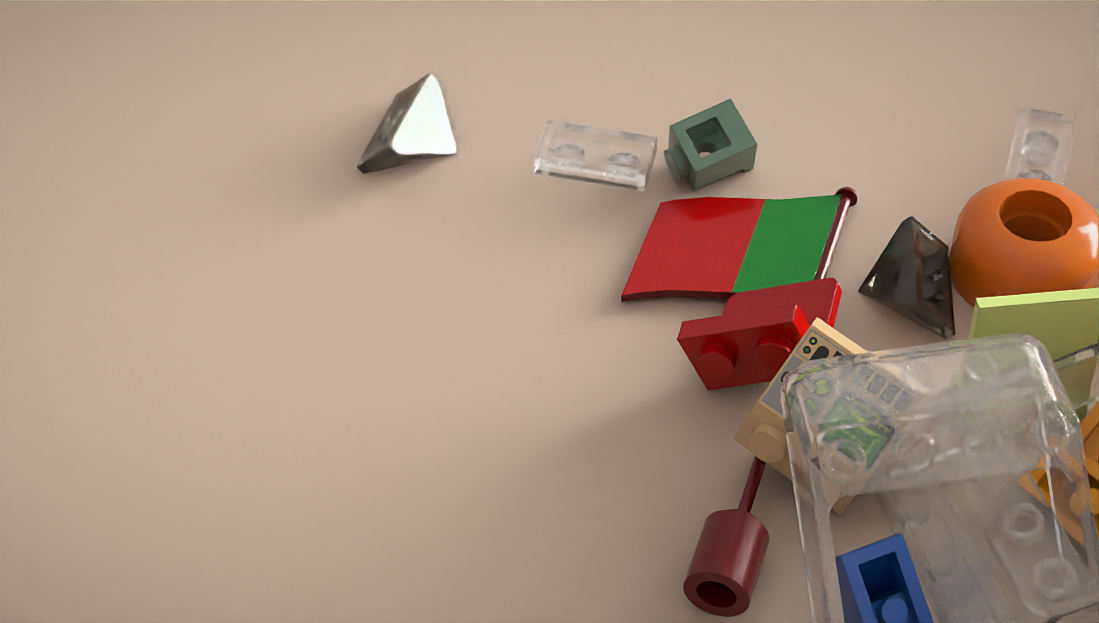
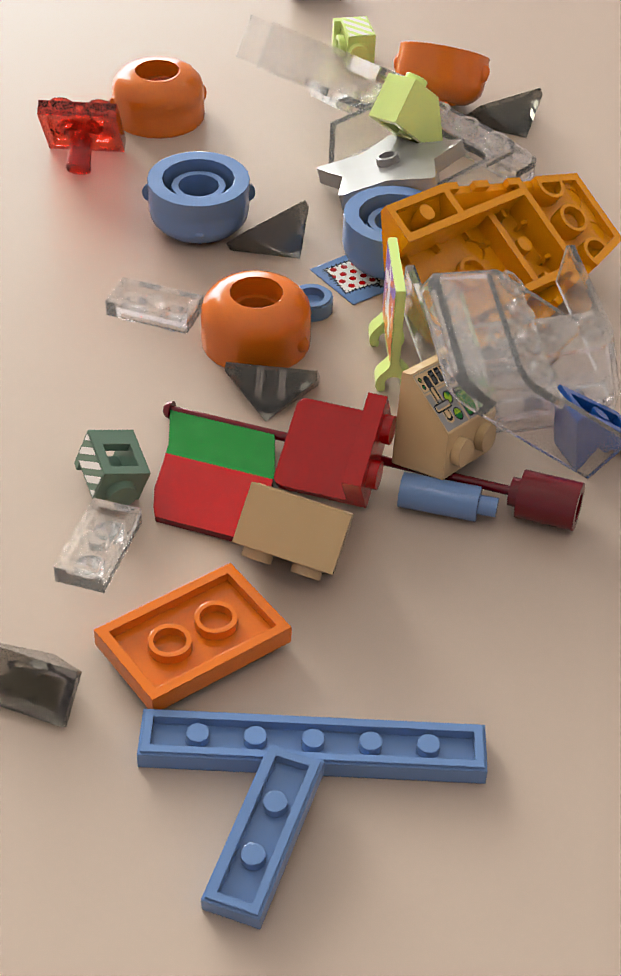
camera: 90 degrees left, 5 degrees down
none -> orange plate [94,563,292,709]
none -> medium blue tile [137,709,488,784]
none -> medium blue tile [201,744,325,929]
none -> tan slope [232,482,354,581]
none -> medium blue cylinder [397,472,499,522]

